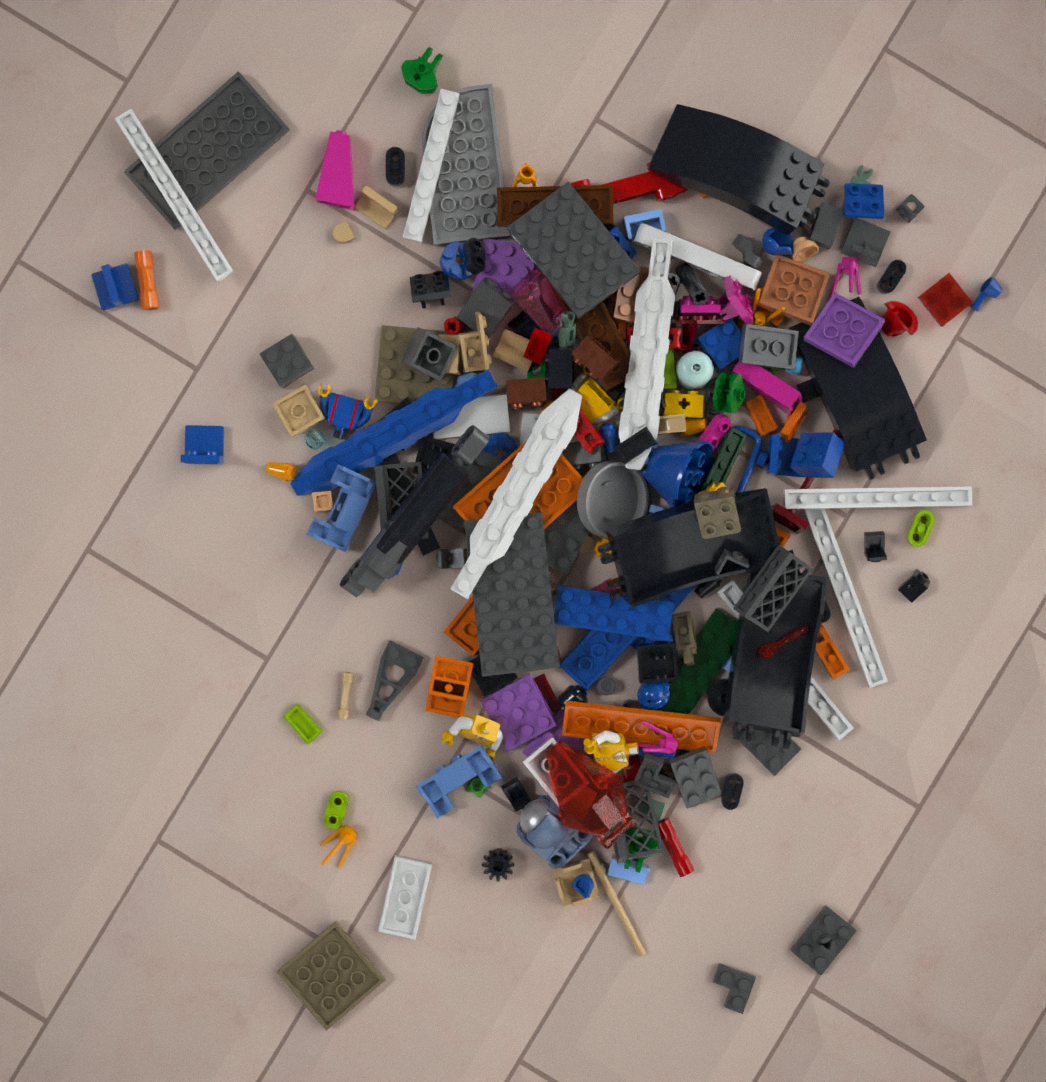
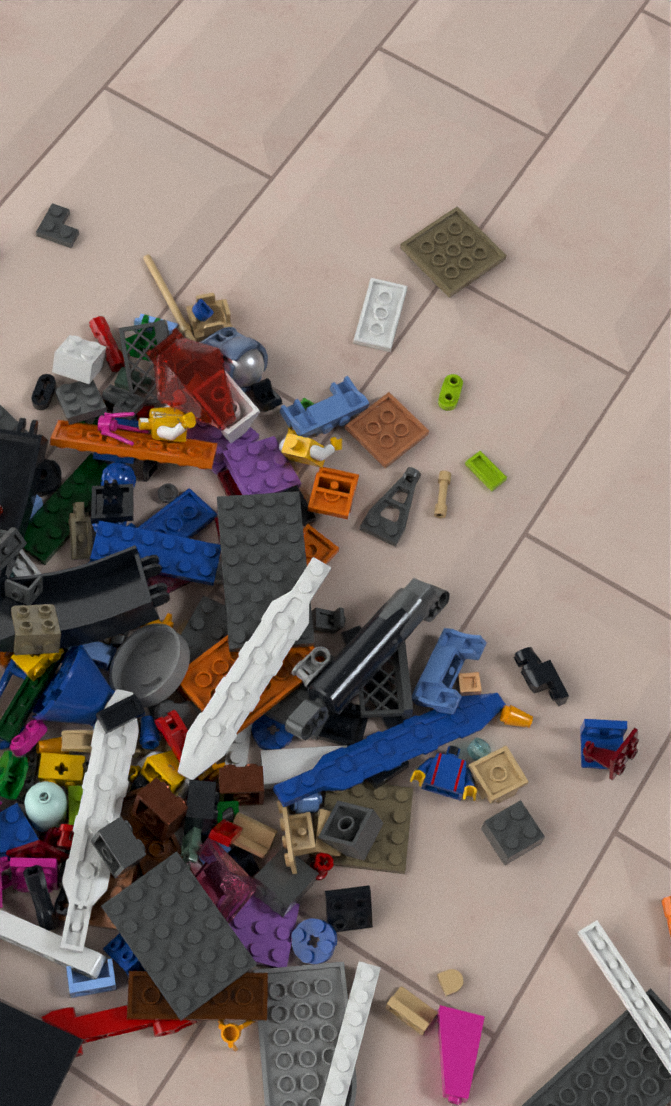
camera: 175 degrees right, 25 degrees down
light orange plant [320,824,358,868] -> none
black plate [386,147,405,187] -> none
black plate [464,238,485,275] -> none
black gear [482,848,515,882] -> none
black head [559,685,588,711] -> none
none -> white brick [52,335,106,384]
none -> dark grey brick [90,816,146,879]
none -> light grey piece [291,646,330,688]
none -> nougat plate [345,392,429,469]
none -> black plate [514,647,569,706]
none -> dark red plate [583,728,639,781]

